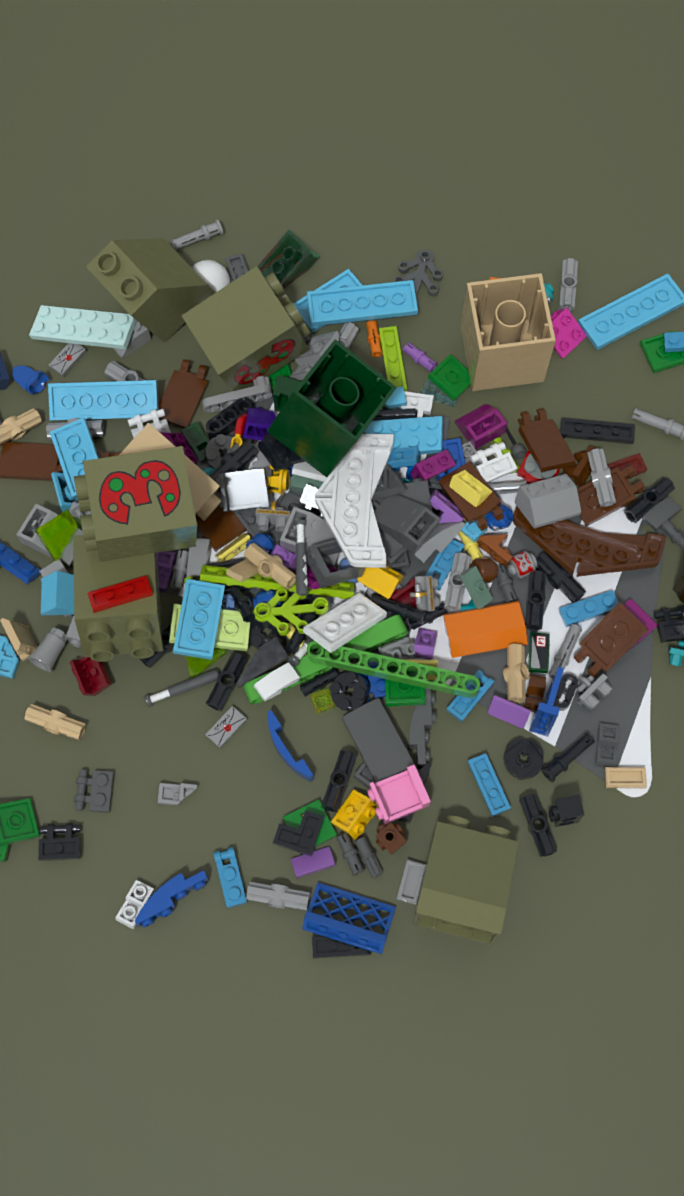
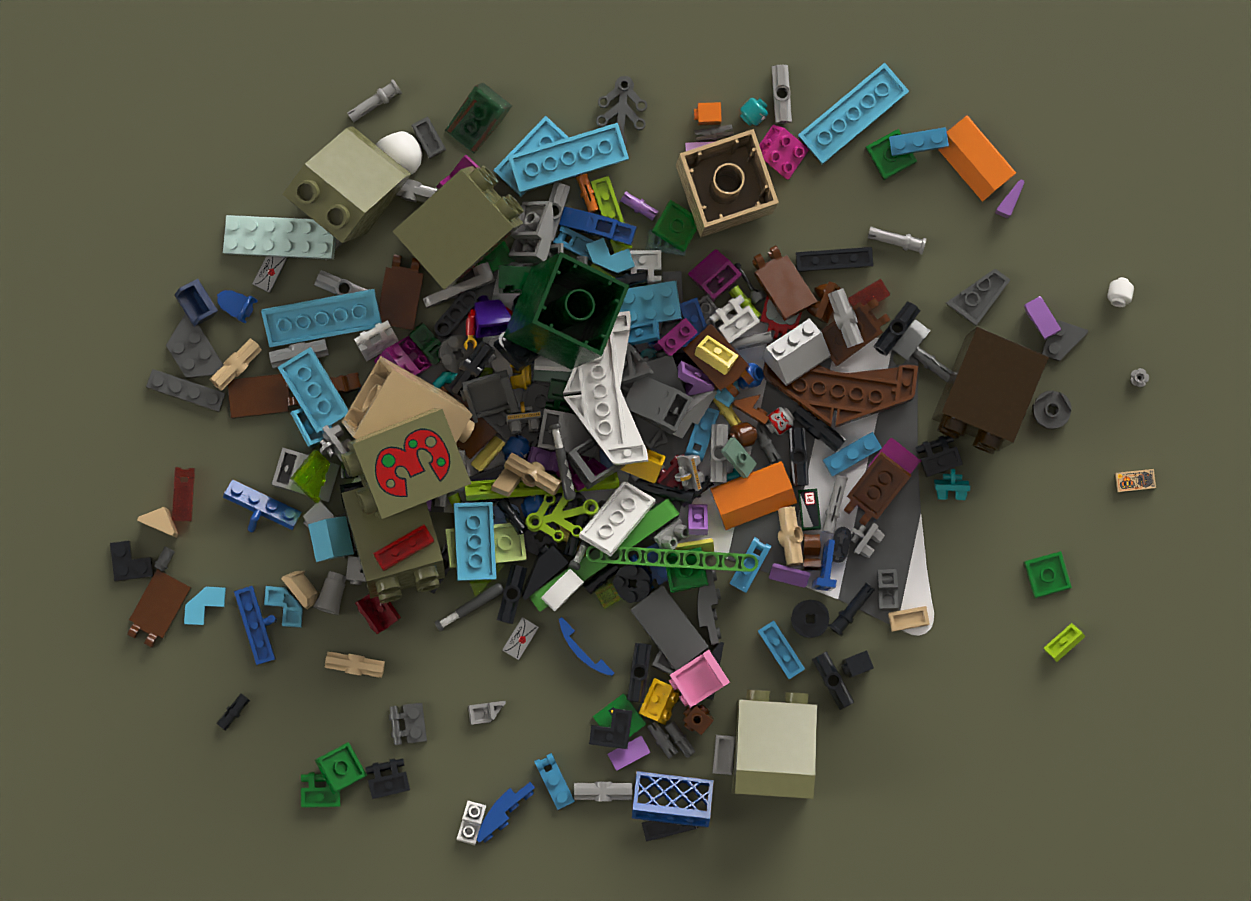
camera: 20 degrees left, 15 degrees up
none -> blue slope [559,207,637,246]

